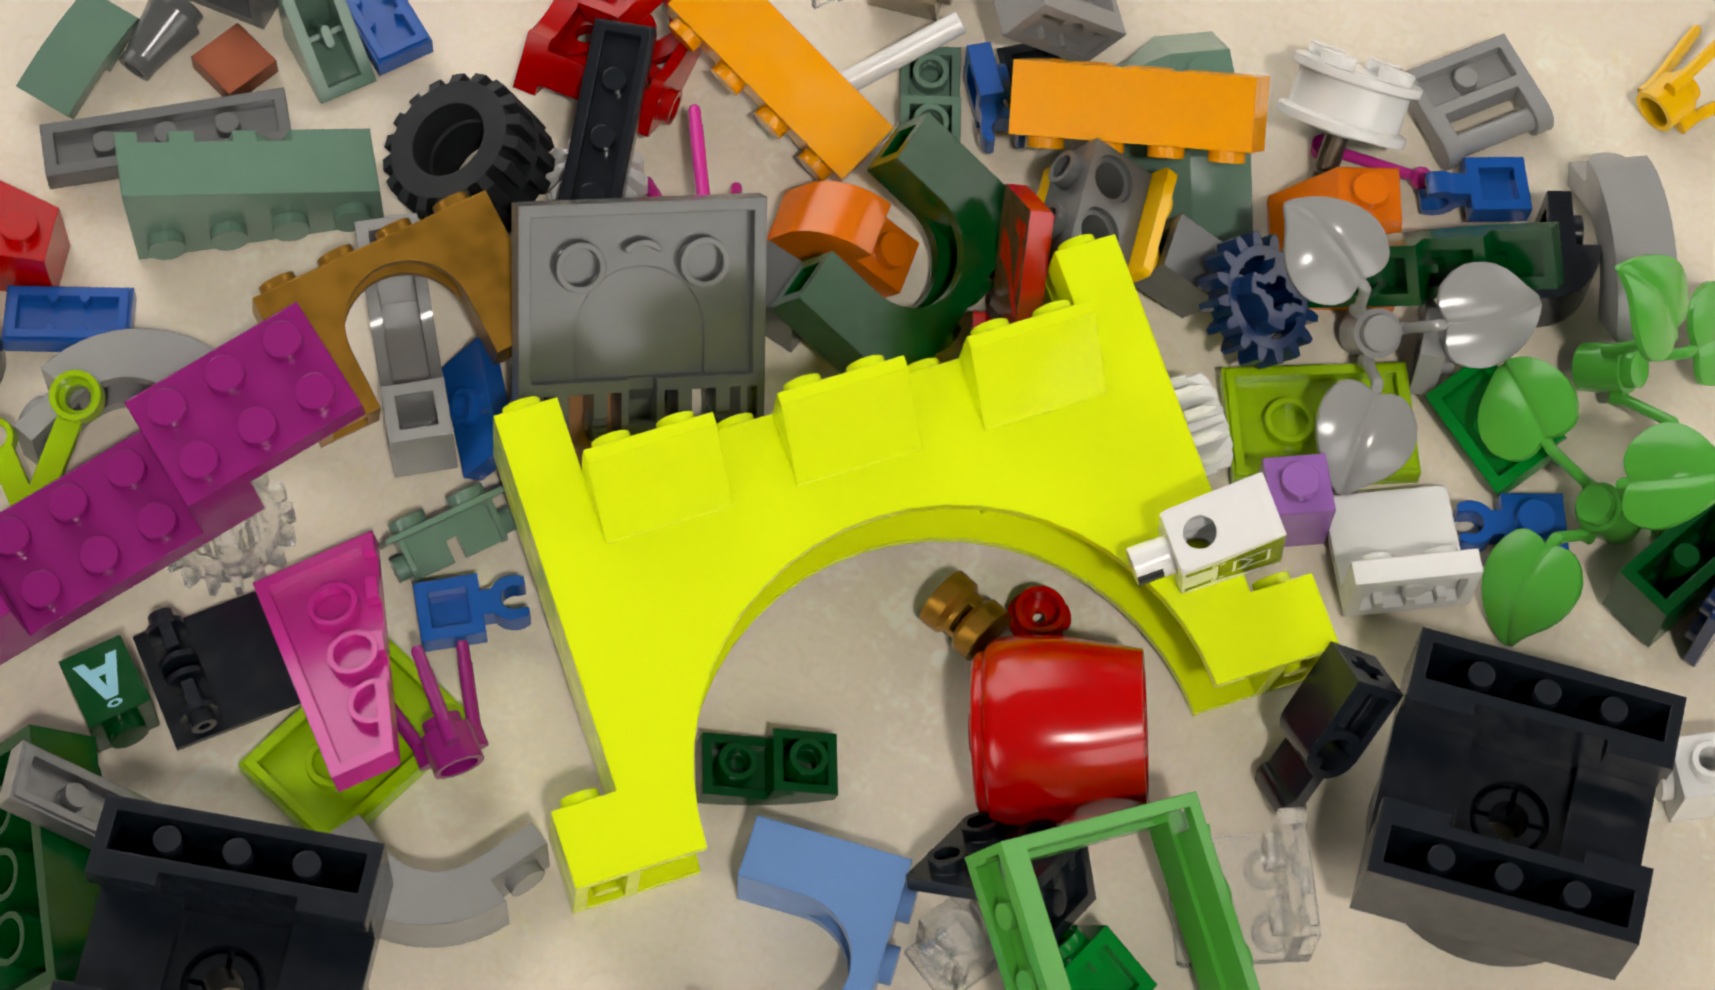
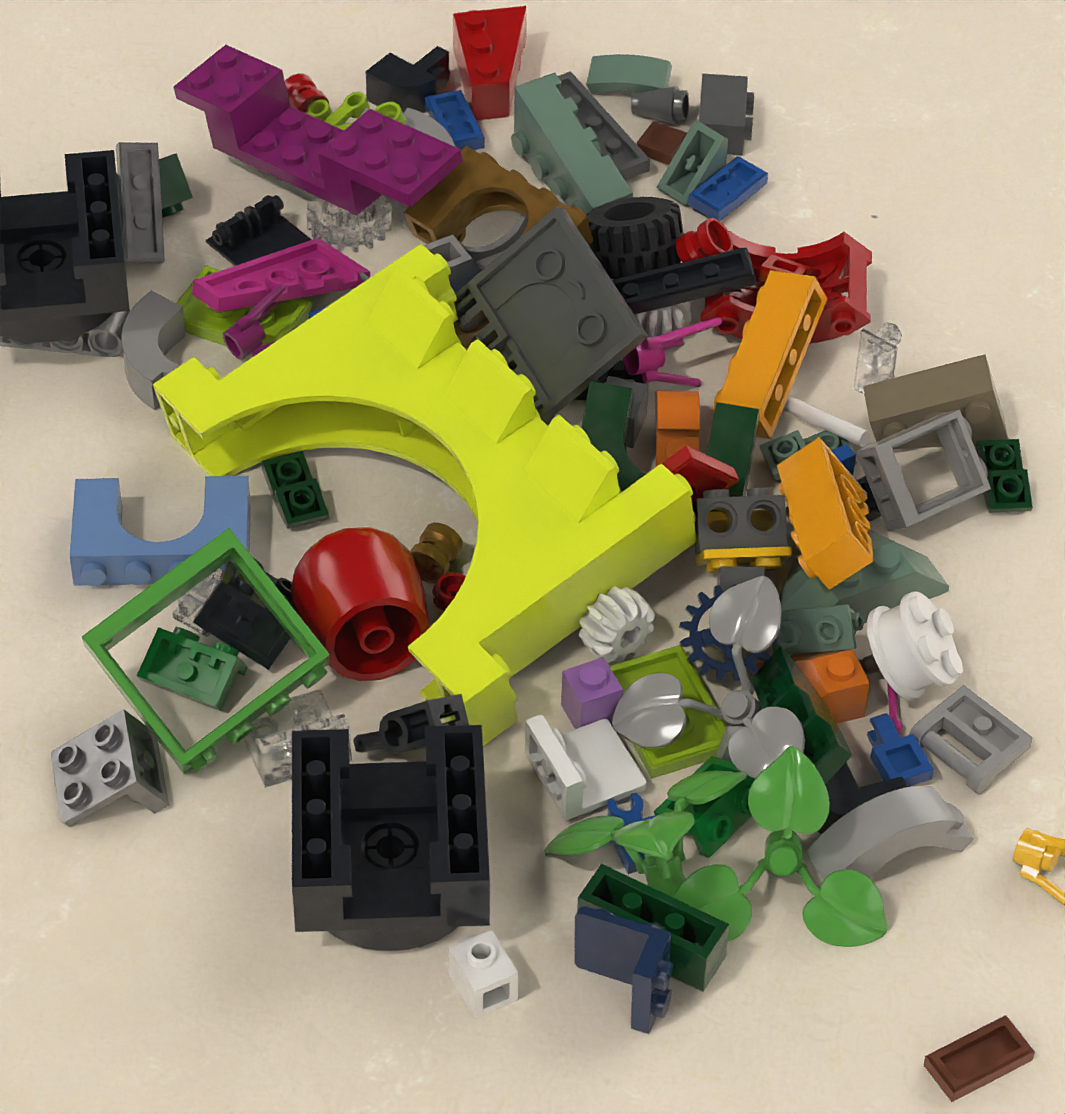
camera: 75 degrees right, 15 degrees down
dark green brick [58,635,160,753] -> none
white torso [1125,472,1287,593] -> none
none -> red wheel [676,218,733,262]
none -> sand green hinge [772,604,864,654]

